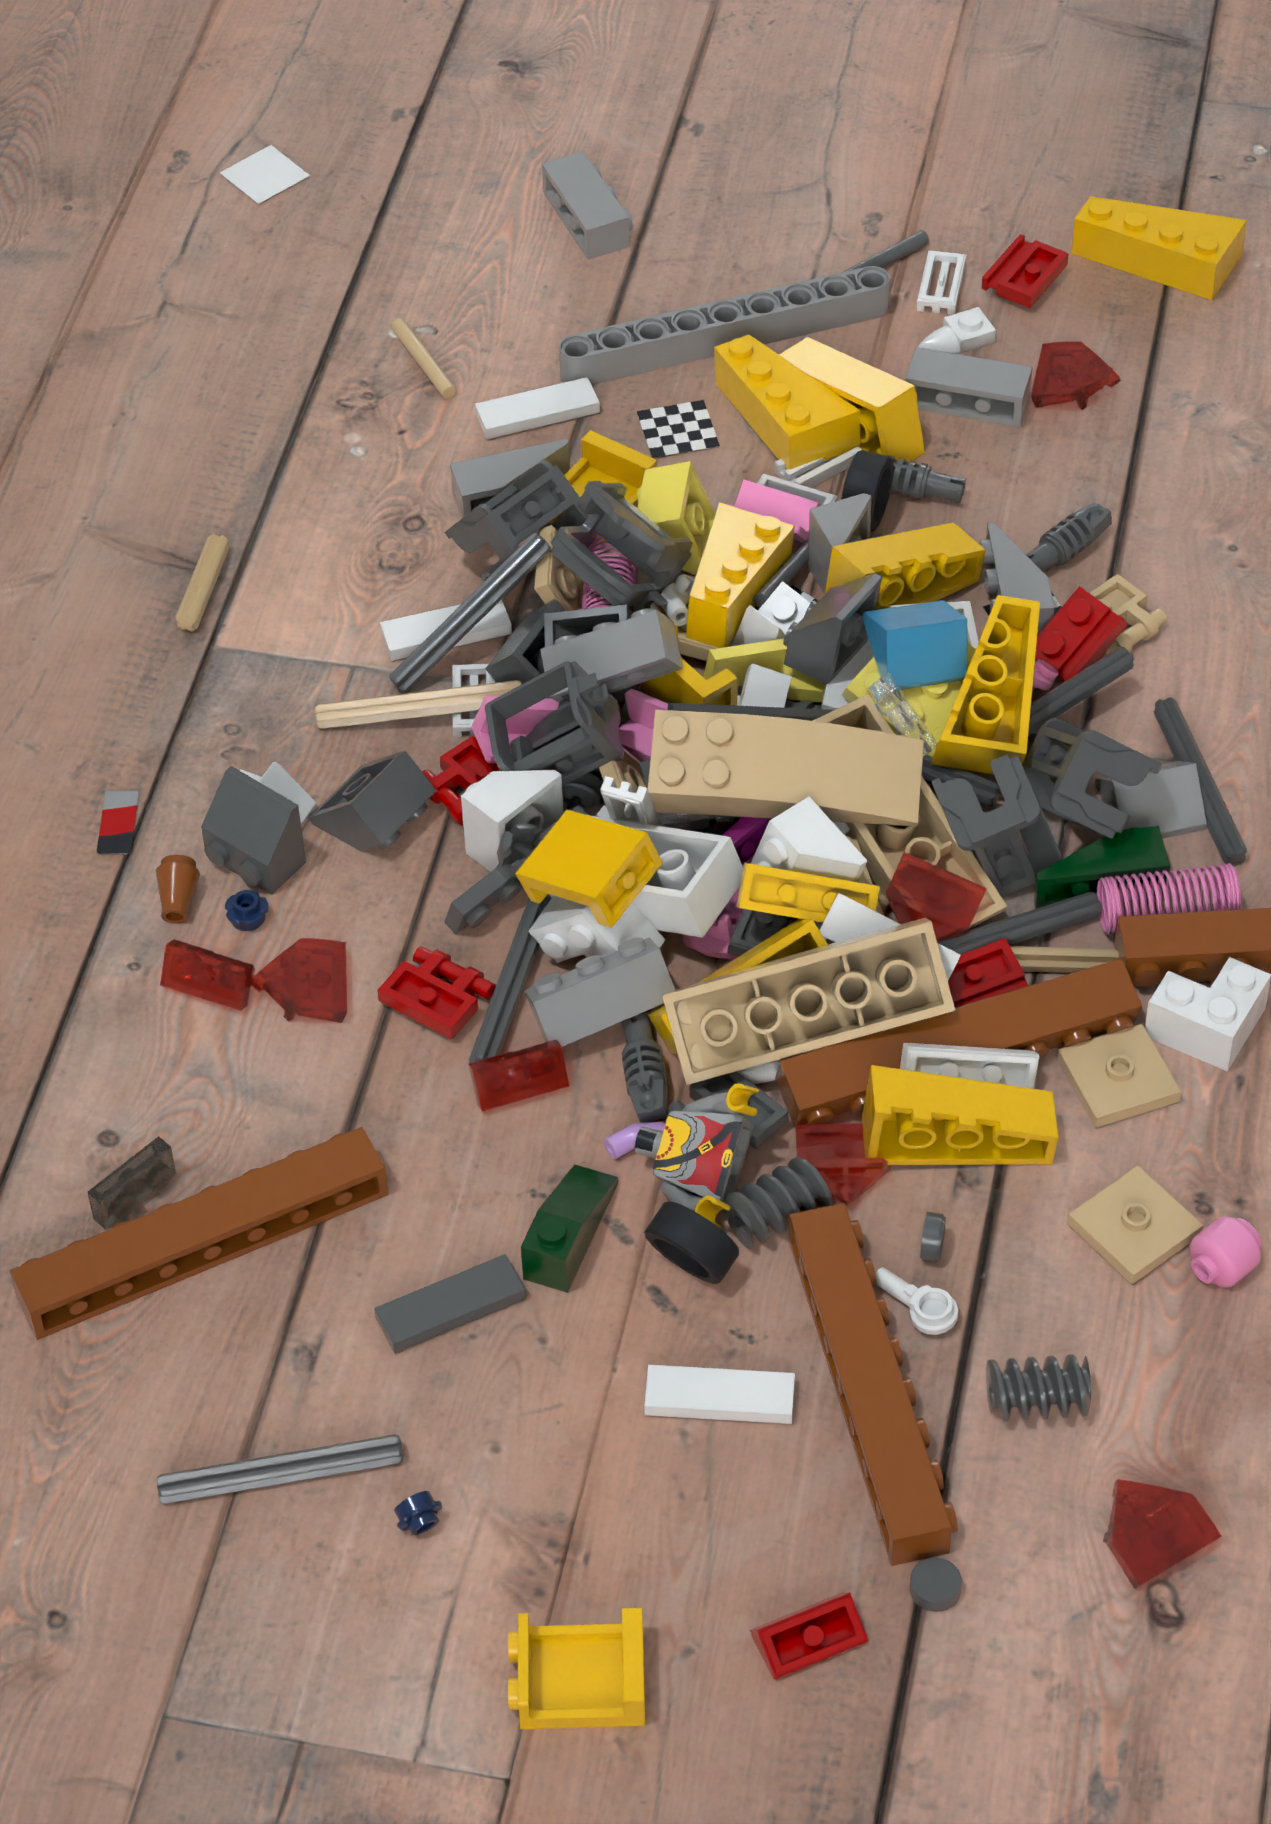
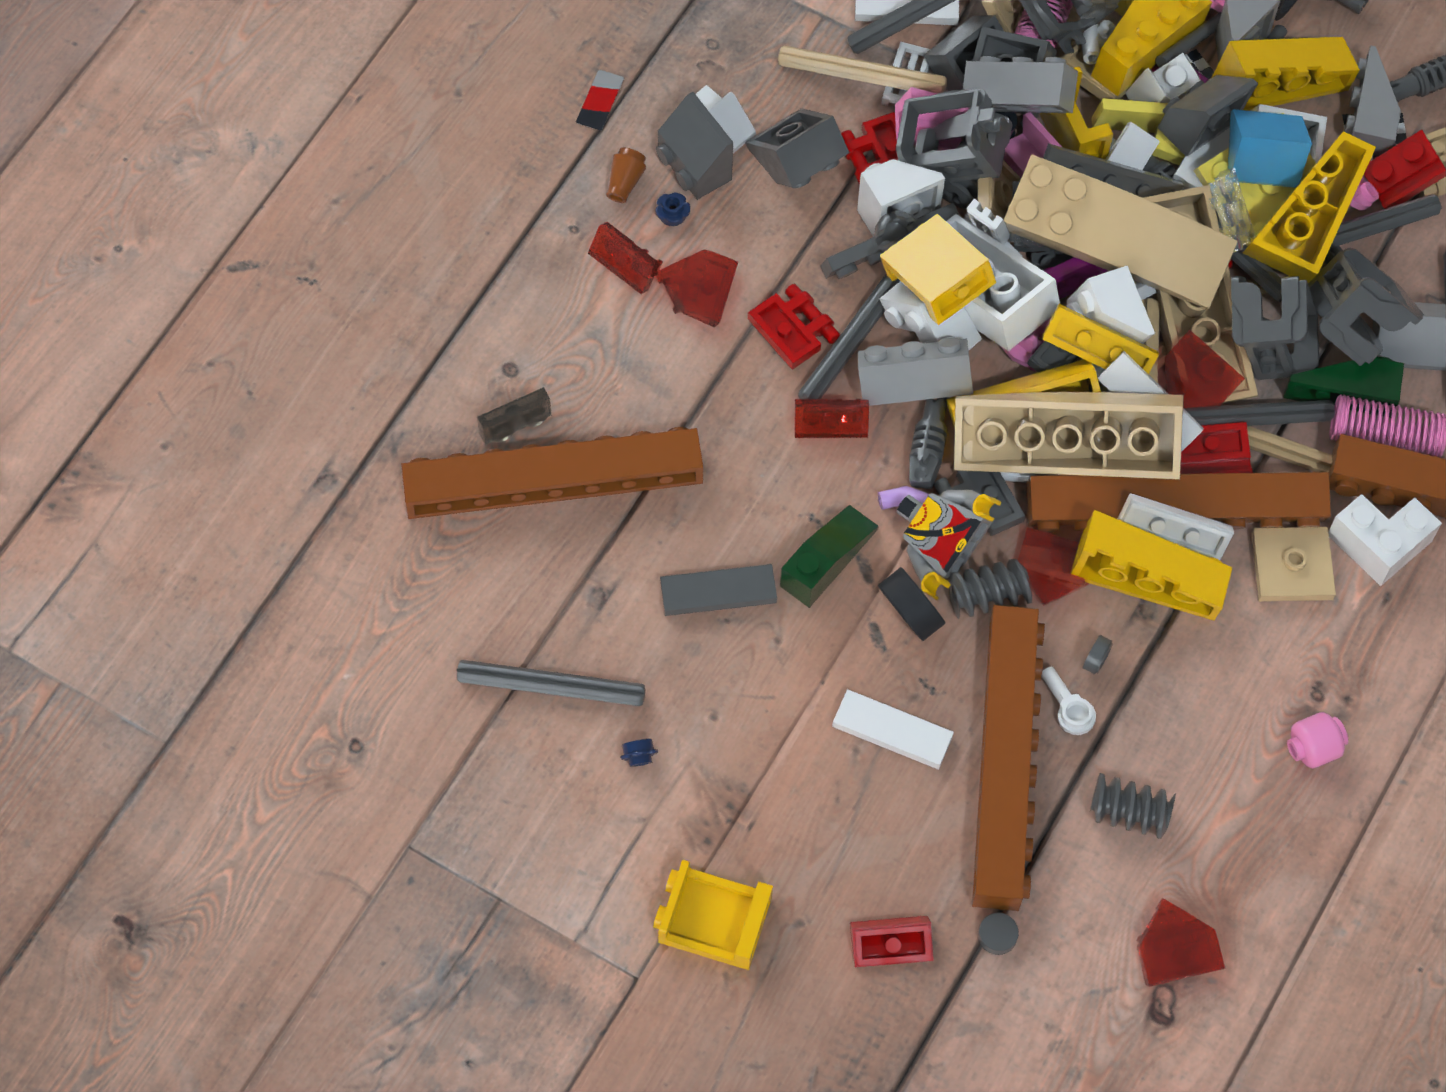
camera: 15 degrees right, 15 degrees up
tan plate [1067,1165,1204,1285] -> none

